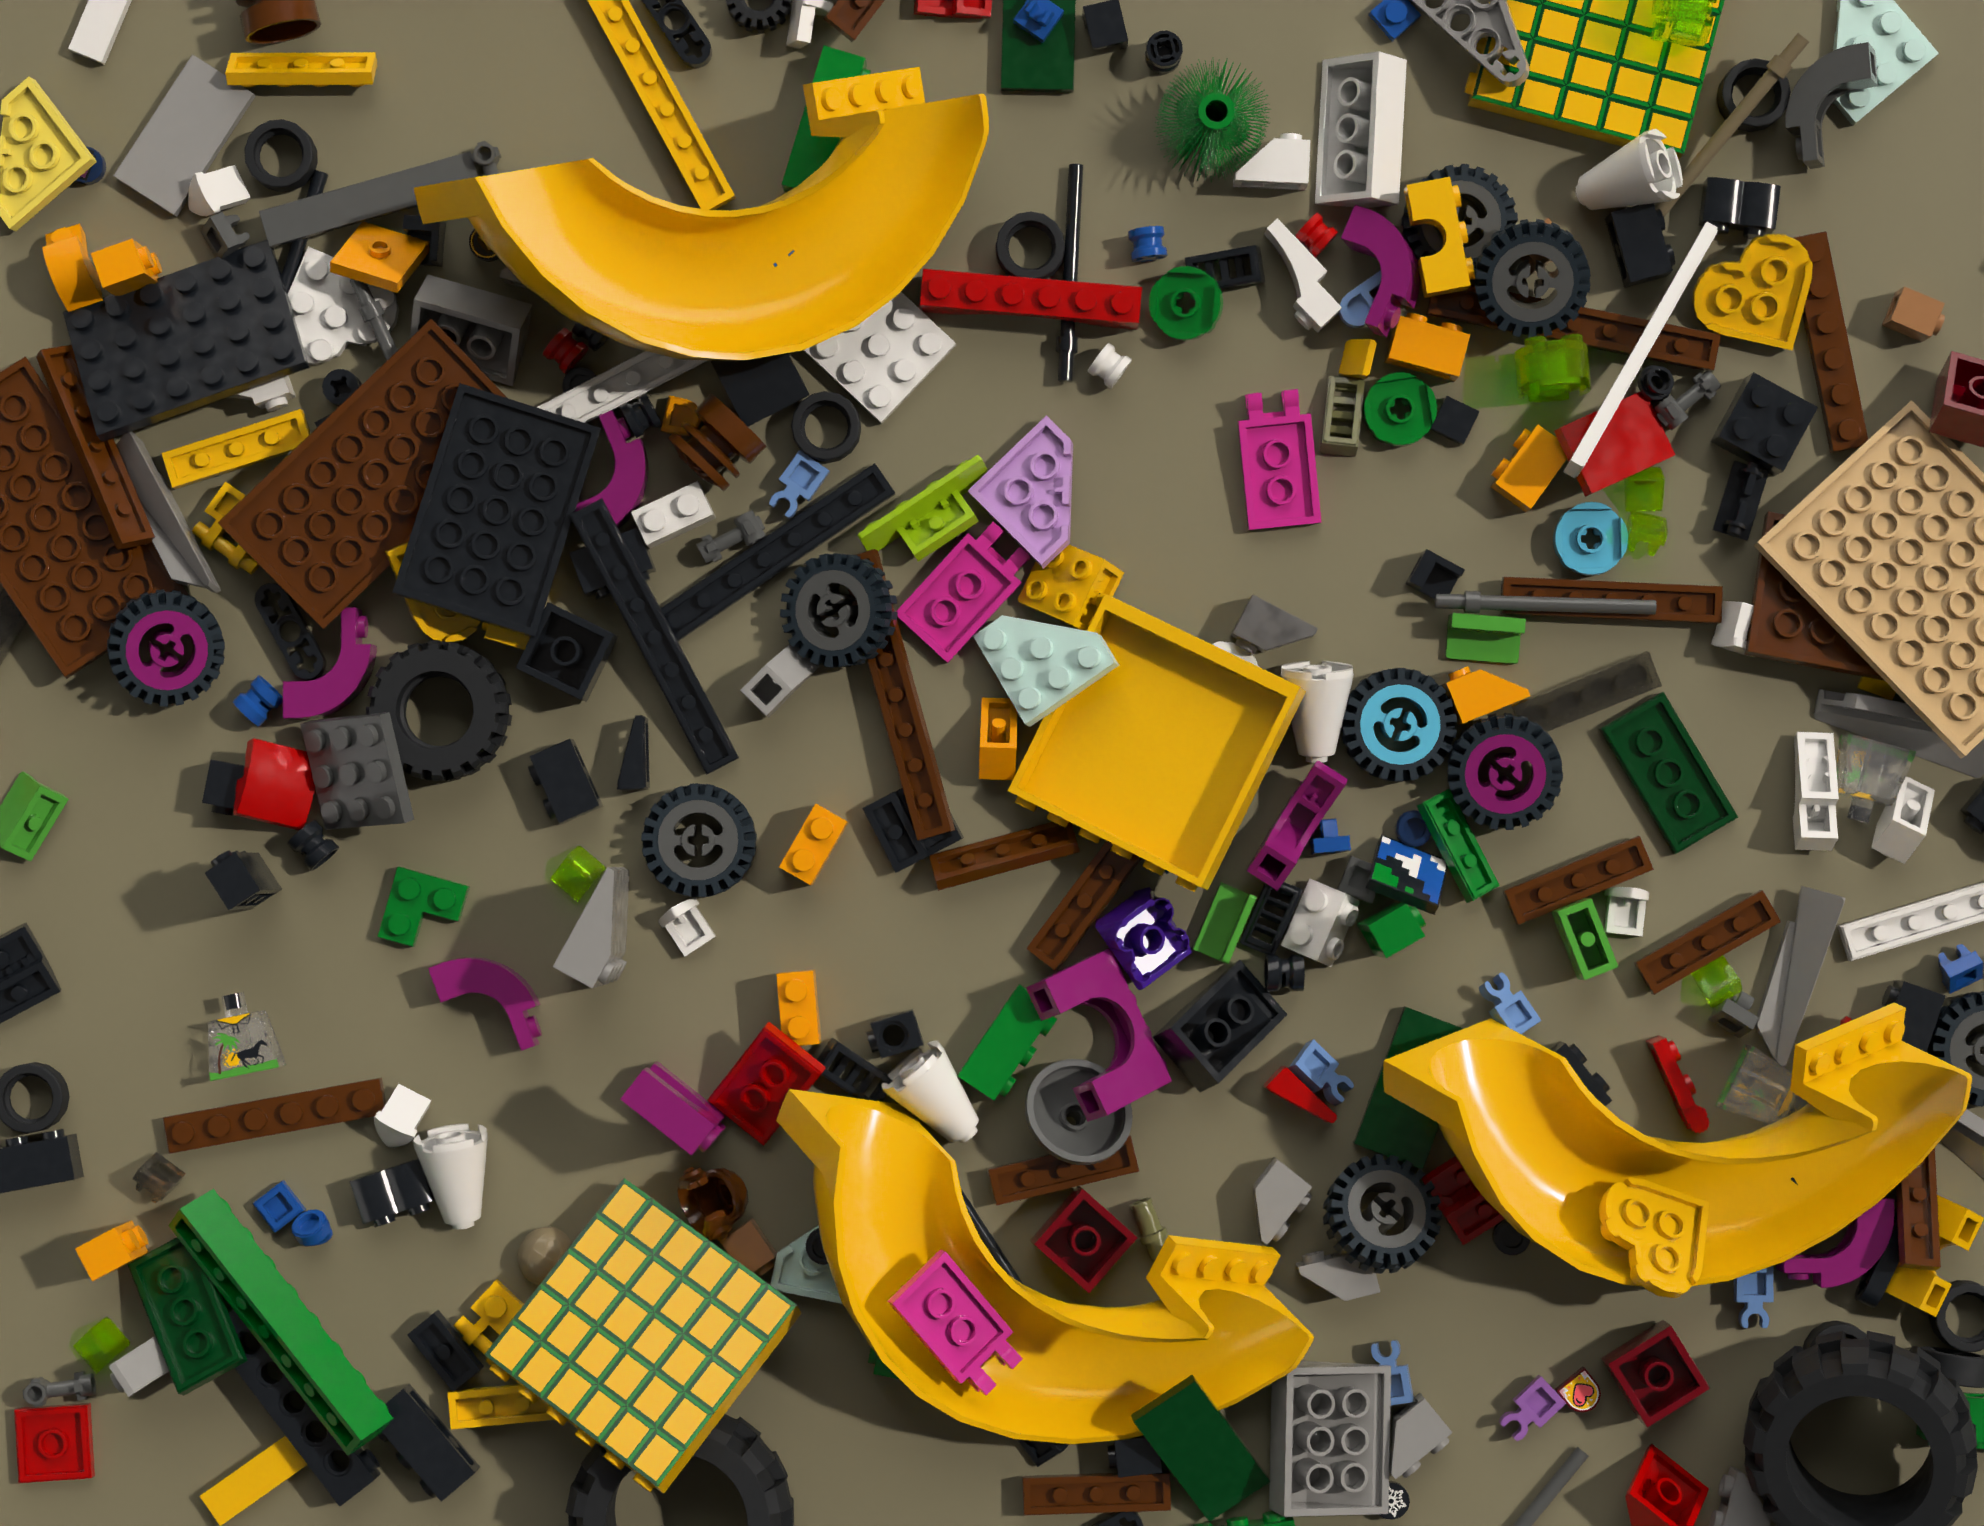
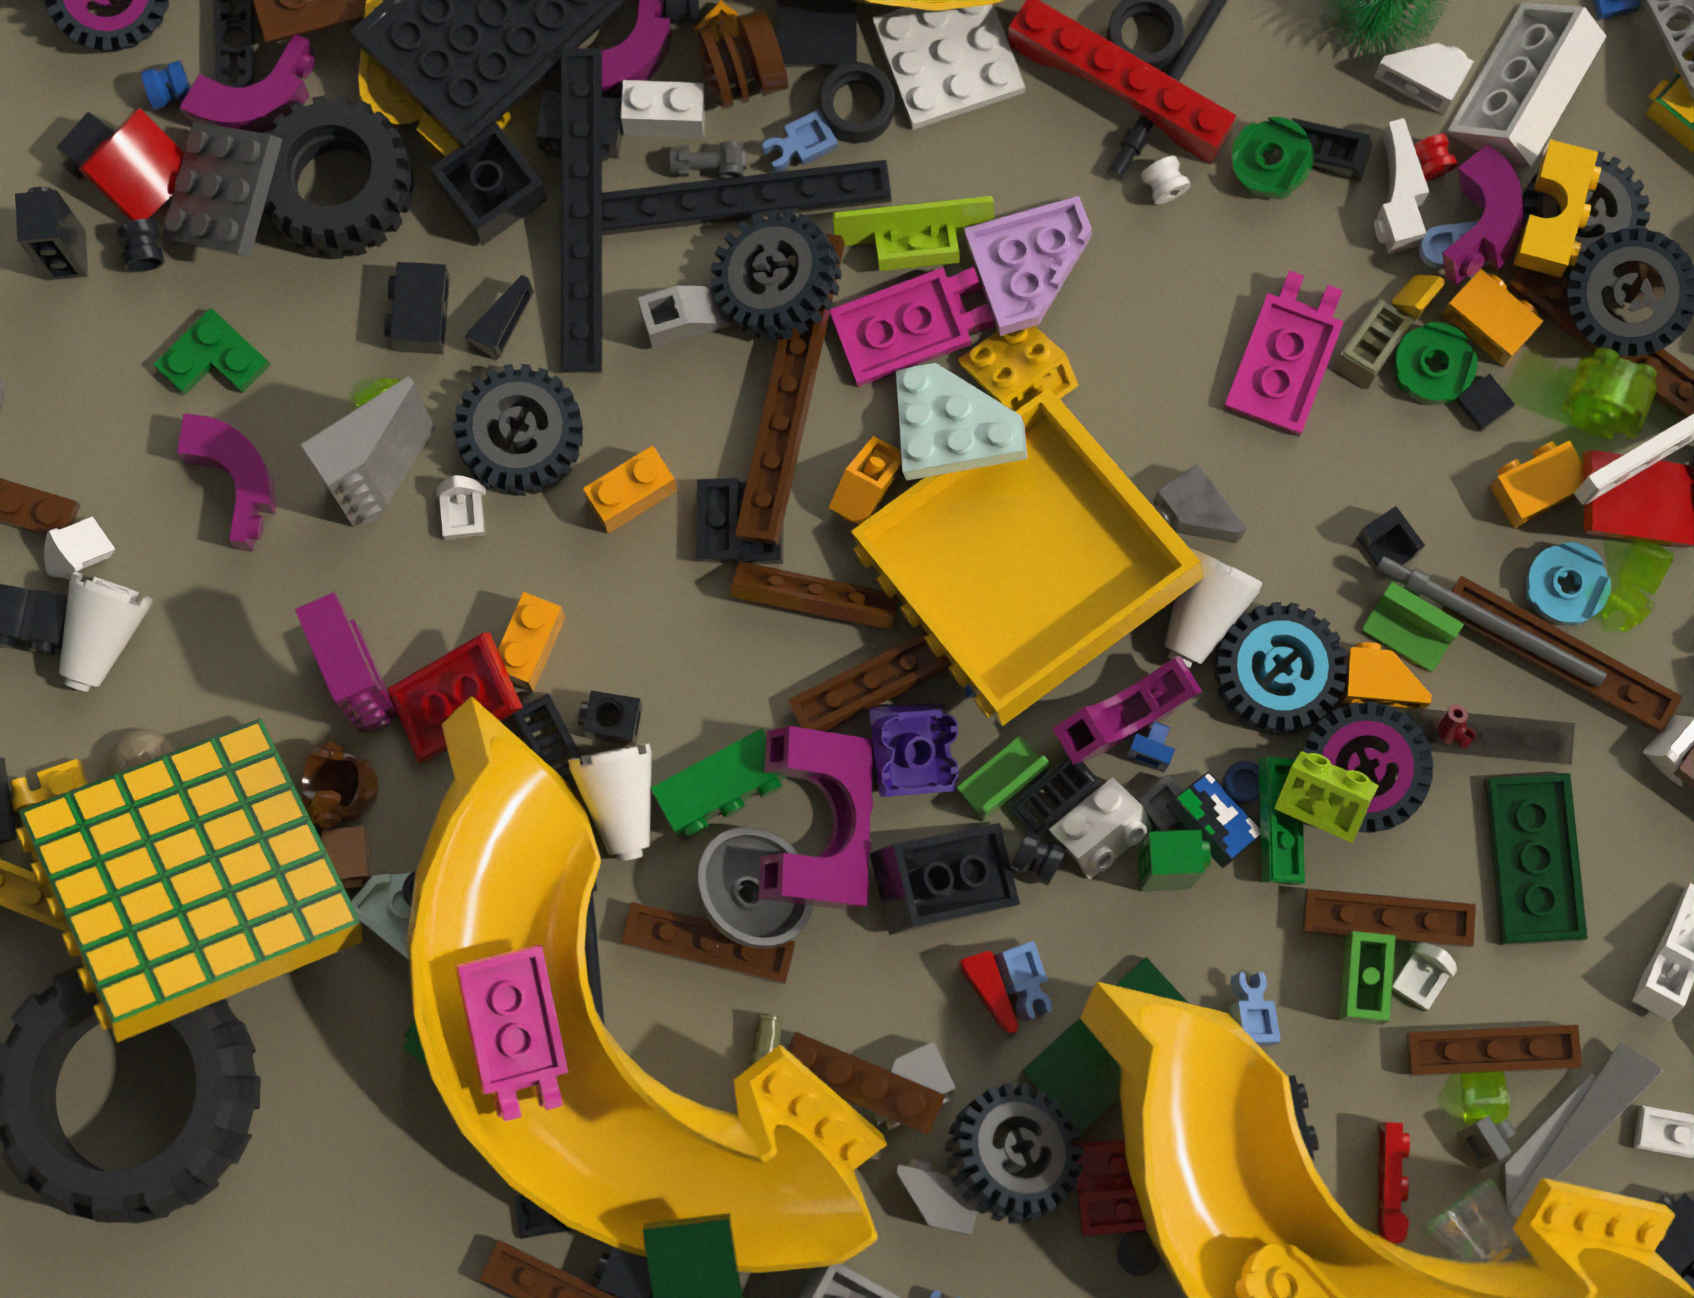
camera: 25 degrees right, 10 degrees down
dark red brick [1030,1186,1138,1293] -> none
blue wheel [1128,226,1168,262] -> none
none -> reddish brown plate [787,1031,945,1135]
none -> lime bracket [1274,752,1378,843]
none -> dark red arm [1437,704,1476,749]

